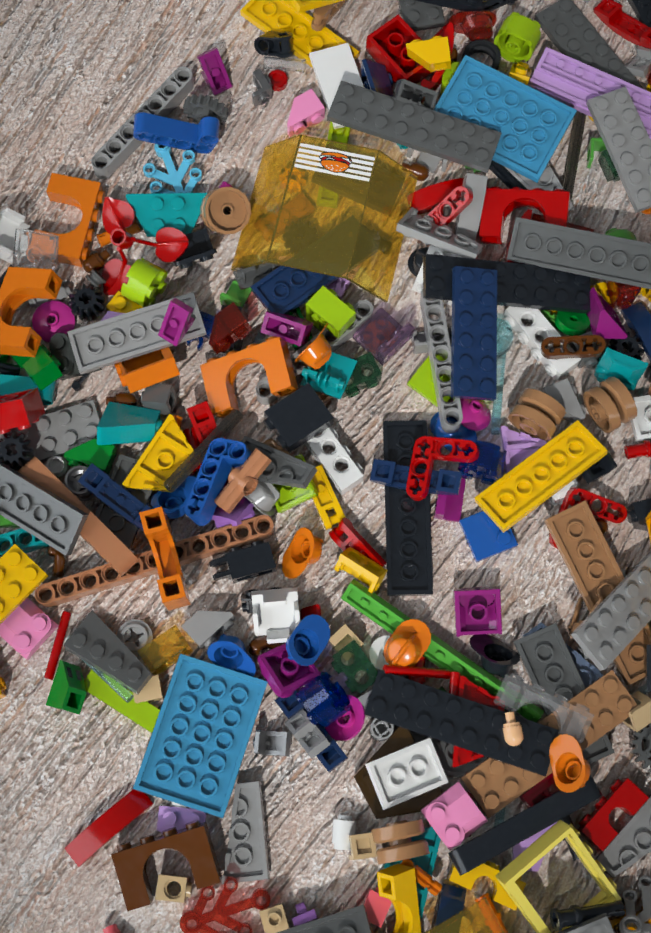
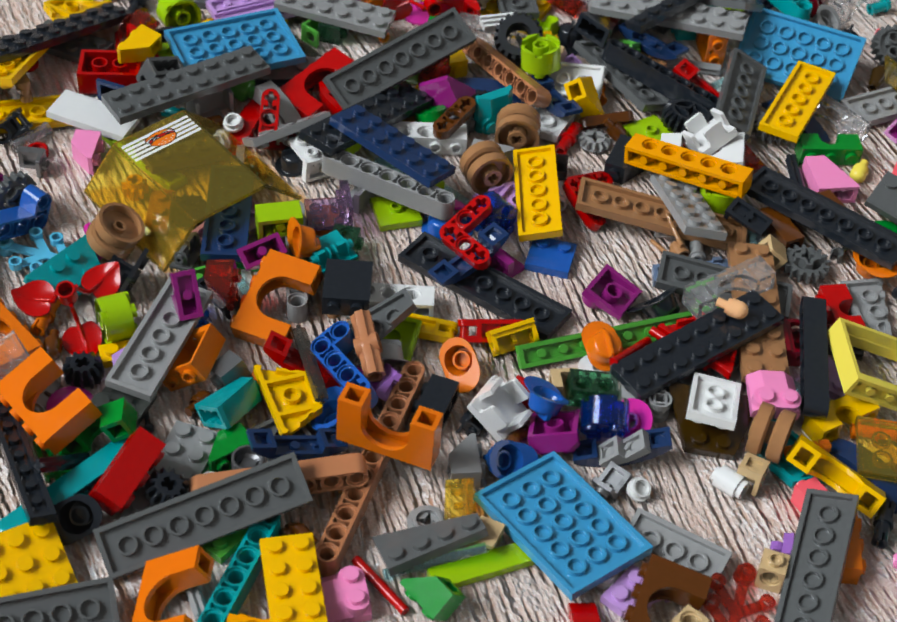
camera: 55 degrees left, 30 degrees down
dark grey bush [85,269,107,289] -> none
orange piece [549,734,591,793] -> none
none -> white plate [223,113,244,133]
none -> white plate [626,477,651,502]

